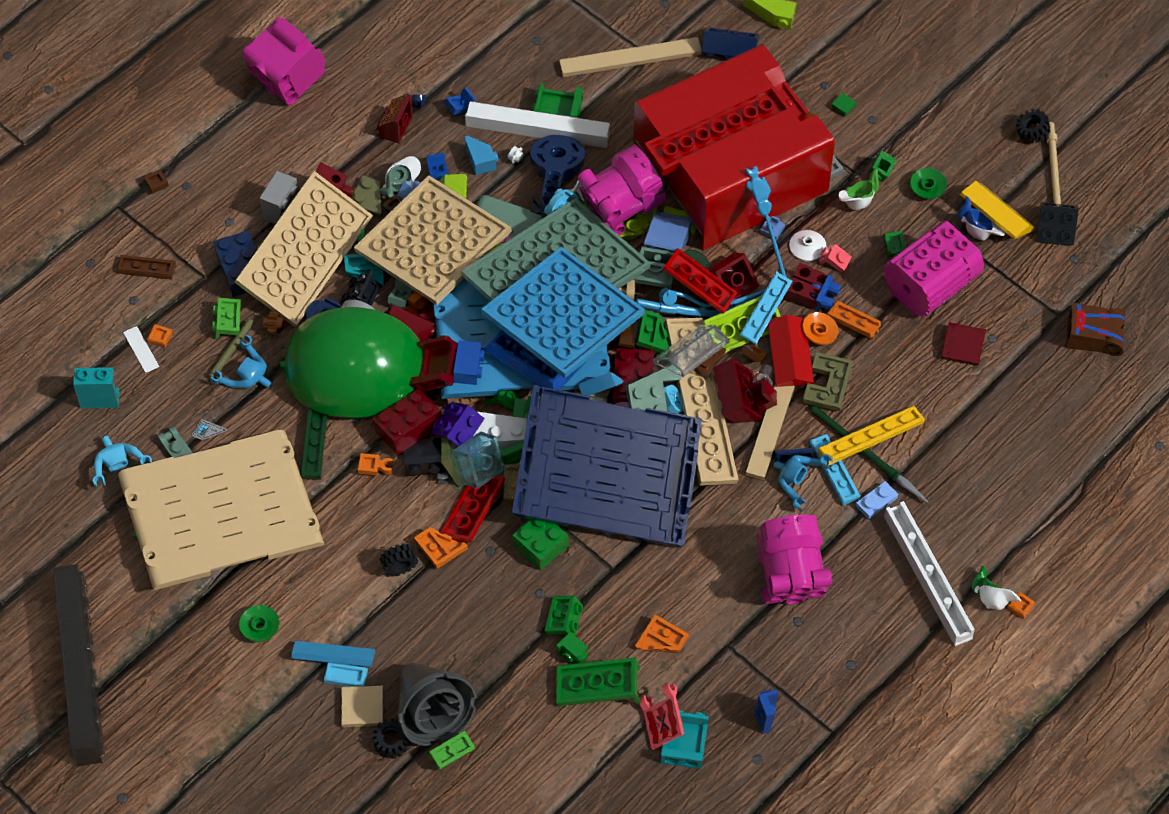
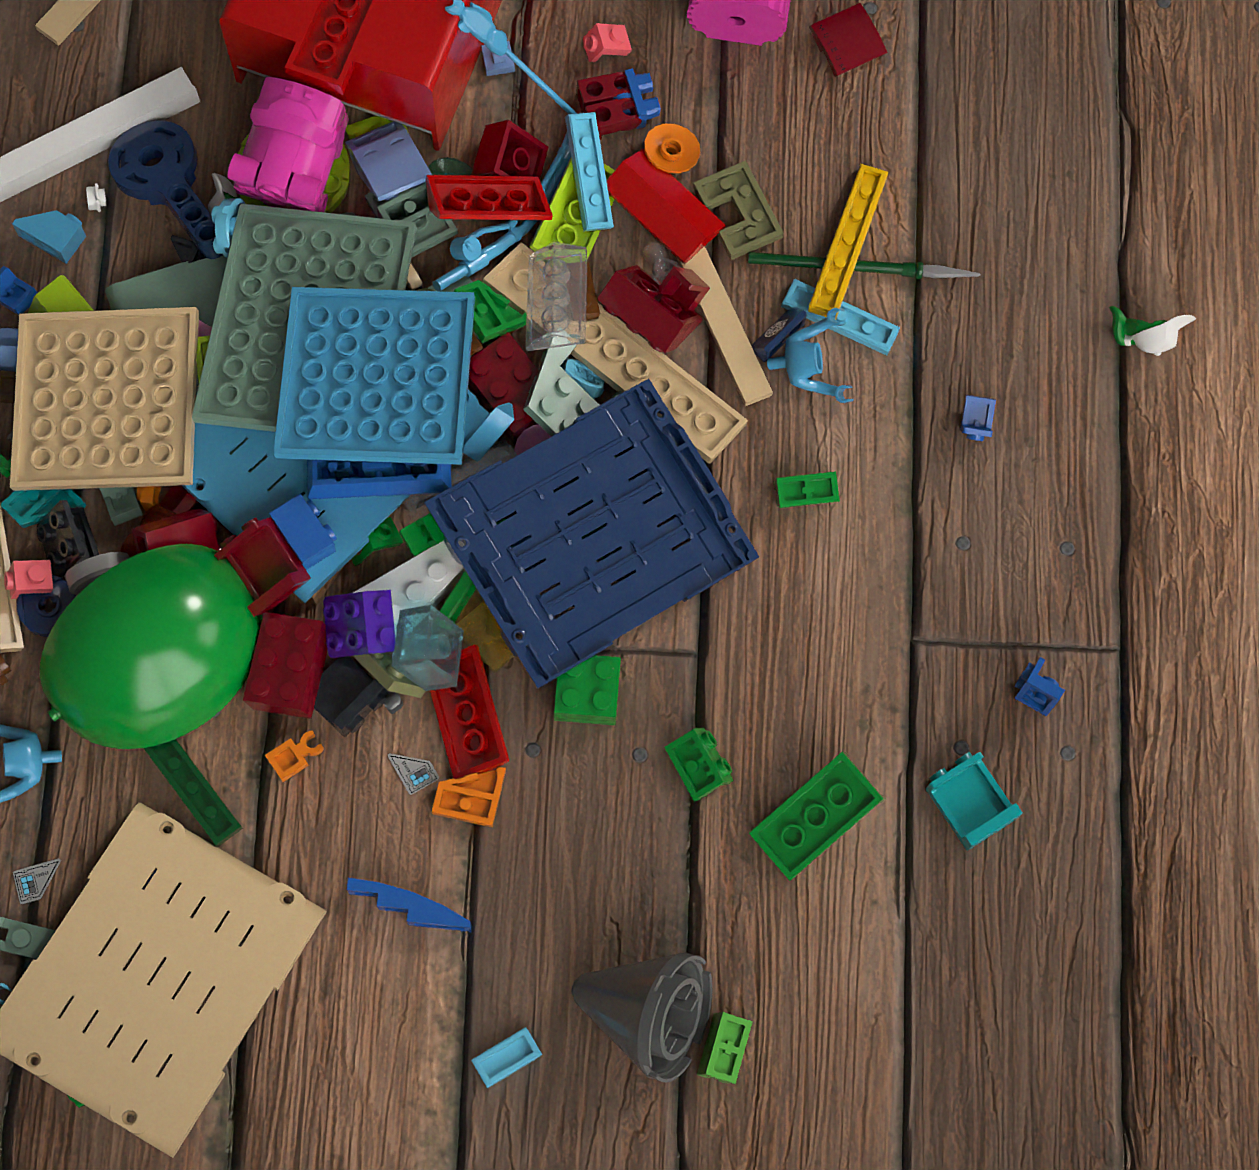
camera: 45 degrees left, 15 degrees up
green dish [239,605,280,642] -> none
dark azure tile [292,641,375,667] -> none
tan tile [342,686,383,727] -> none
black tyre [372,718,410,759] -> none
black tyre [379,543,418,577] -> none
green panel [532,83,583,118] -> none
green brick [556,632,588,664] -> none
orange wing [635,614,690,653] -> none
coral flag [639,683,684,749] -> none
reddish brown plate [741,344,767,363] -> none
dark pink piece [756,515,832,604] -> none
white dish [789,230,826,262] -> none
orange hinge [827,301,881,339] -> none
light blue plate [856,481,898,520] -> none
white tile [884,501,975,646] -> none
orange tile [1007,591,1036,619] -> none
none -> coral bracket [4,560,53,599]
none -> blue slope [347,878,472,932]
none -> light grey sticker [388,753,439,795]
none -> green hinge [773,471,840,508]
none -> blue bracket [960,395,996,441]

